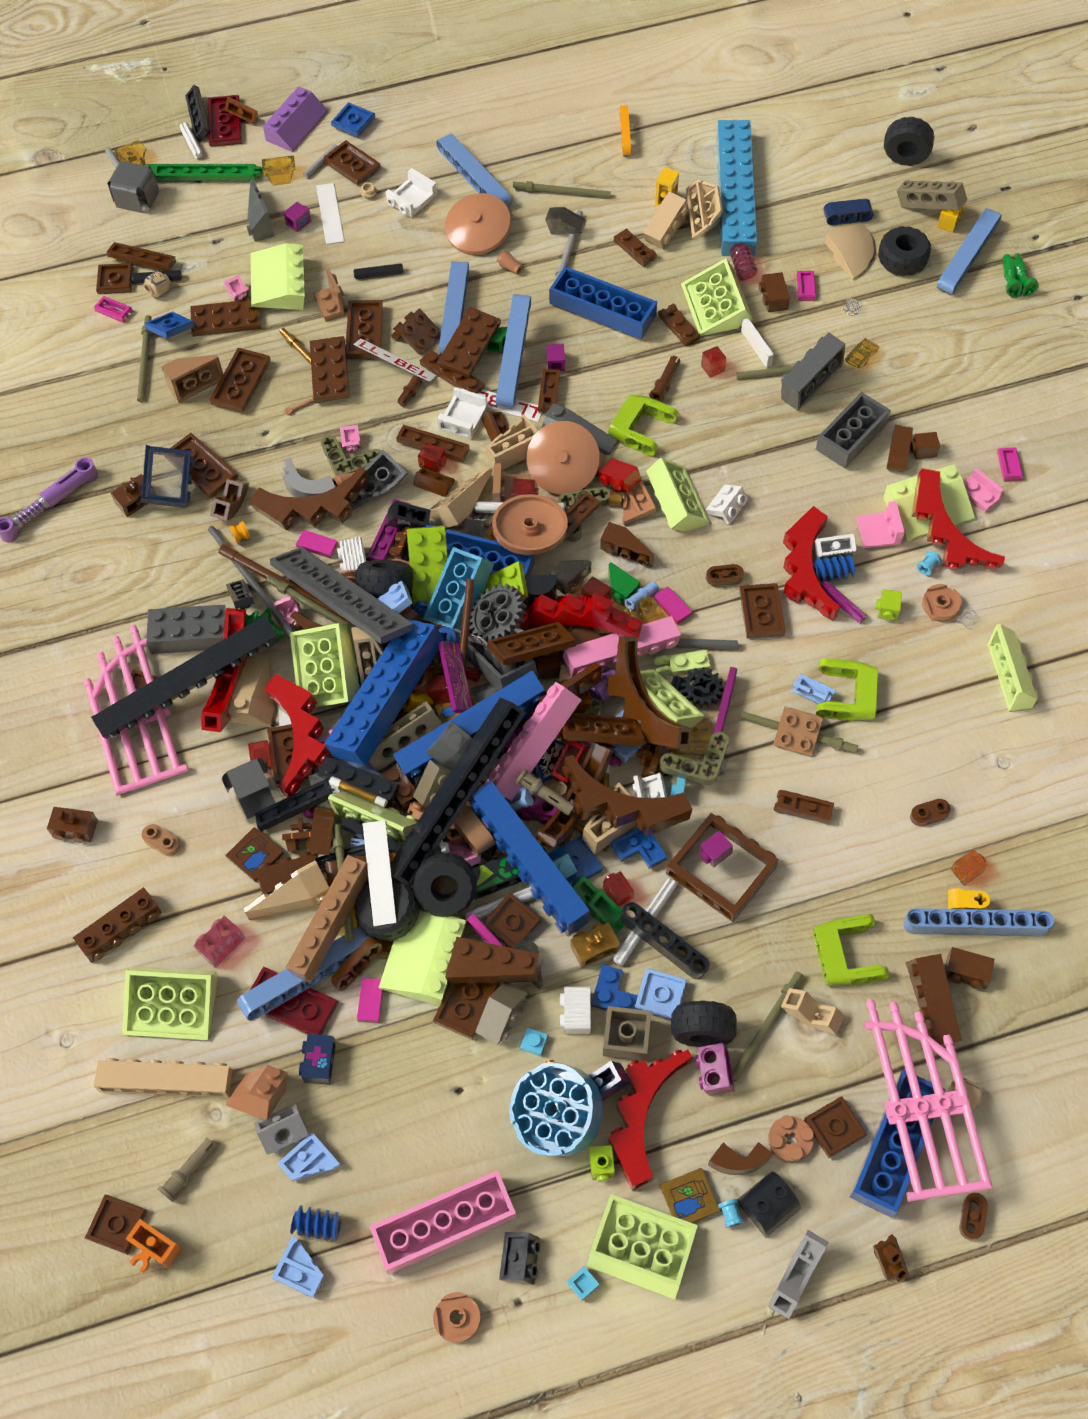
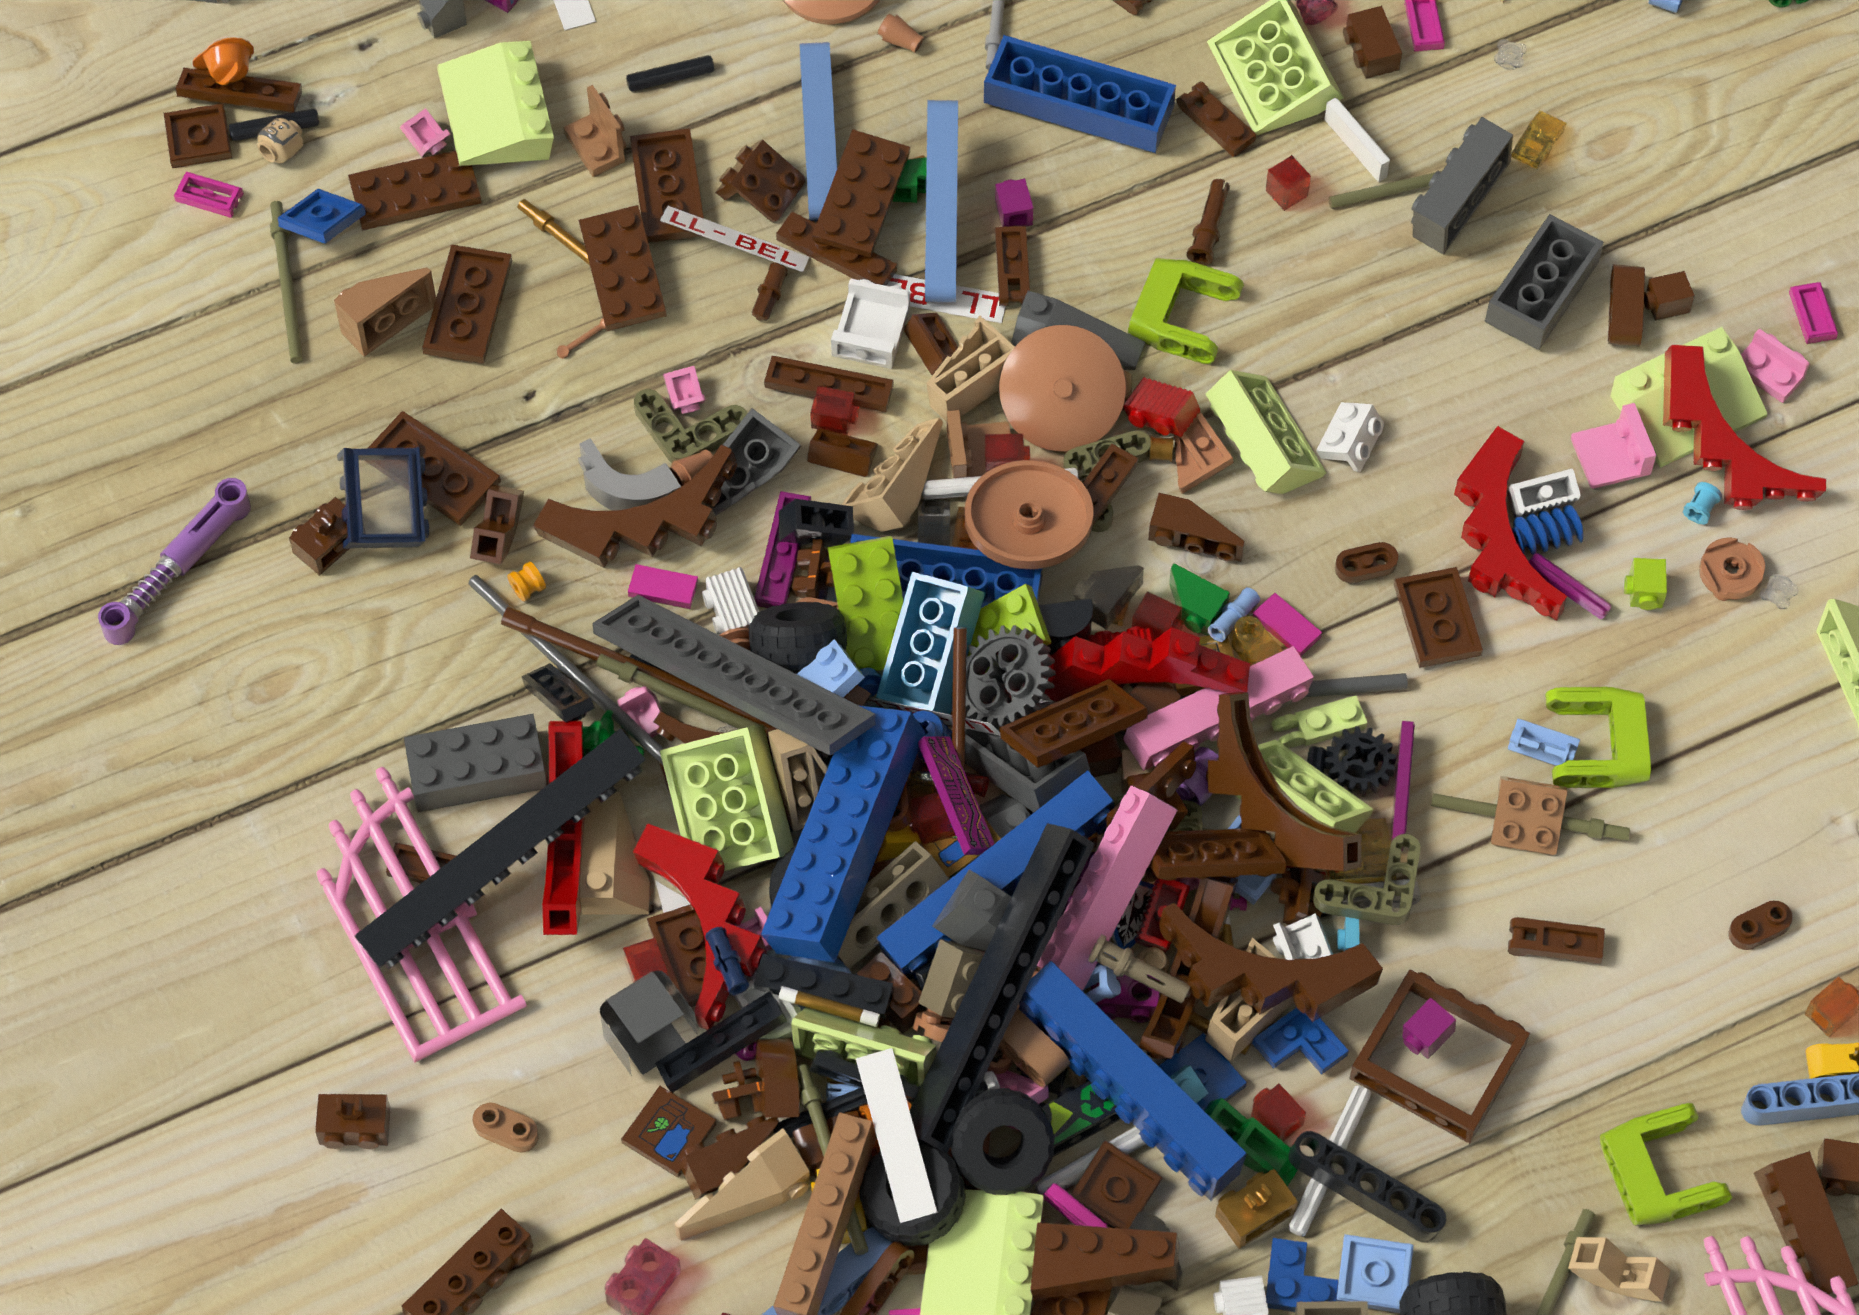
camera: 10 degrees left, 0 degrees up
none -> orange piece [193,37,254,85]
none -> dark blue pin [705,927,750,995]

